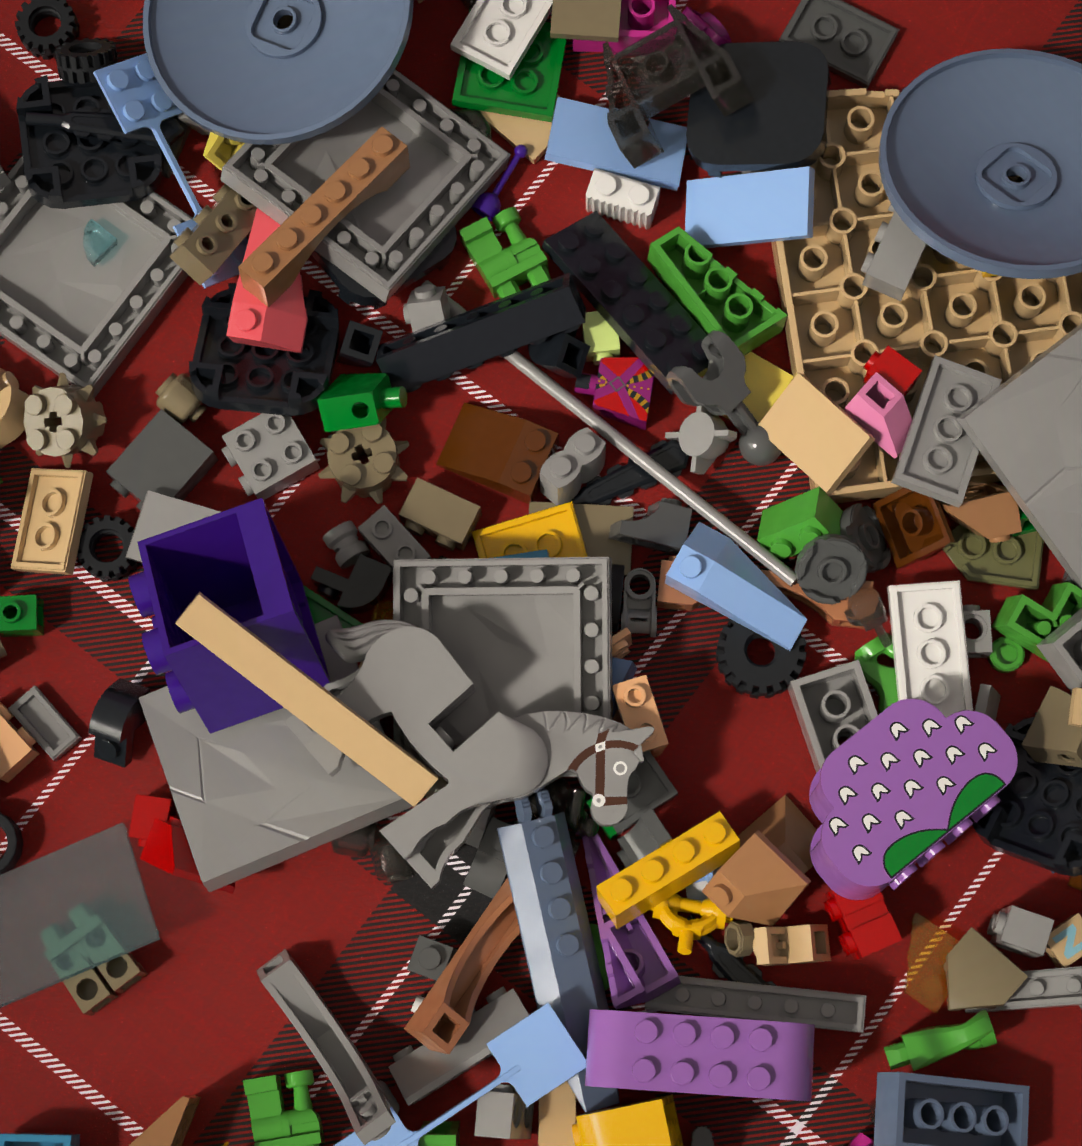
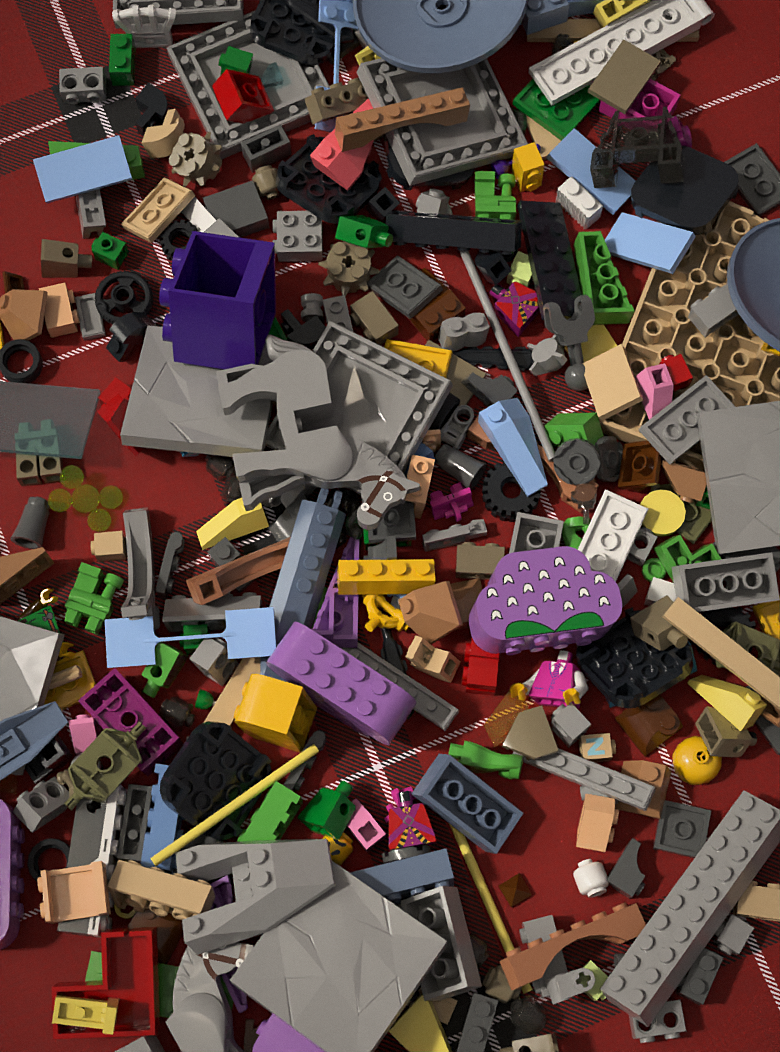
camera: 25 degrees right, 5 degrees down
tan tile [175,592,438,807] -> none
dark tan tile [724,920,755,957] -> none
none -> dark grey plant [10,496,51,549]
none -> clear neon green piece [48,465,123,532]
none -> tan brick [91,531,127,562]
none -> black wheel [95,271,153,325]
none -> dark grey hinge [155,531,185,599]
none -> green brick [179,624,210,655]
none -> white sticker [181,197,216,232]
none -> light yellow slope [196,498,269,550]
none -> red slope [212,69,274,124]
none -> green brick [218,46,253,75]
none -> dark grey brick [241,125,292,173]
none -> dark grey tile [367,255,443,319]
none -> light grey hinge [422,519,487,552]
none -> dark pink hips [430,482,474,522]
none -> dark grey plant [435,444,487,490]
none -> dark tan brick [455,542,505,580]
none -> torso [510,651,588,709]
none -> yellow brick [511,142,544,192]
none -> light yellow tile [640,489,686,536]
none -> white brick [644,577,676,606]

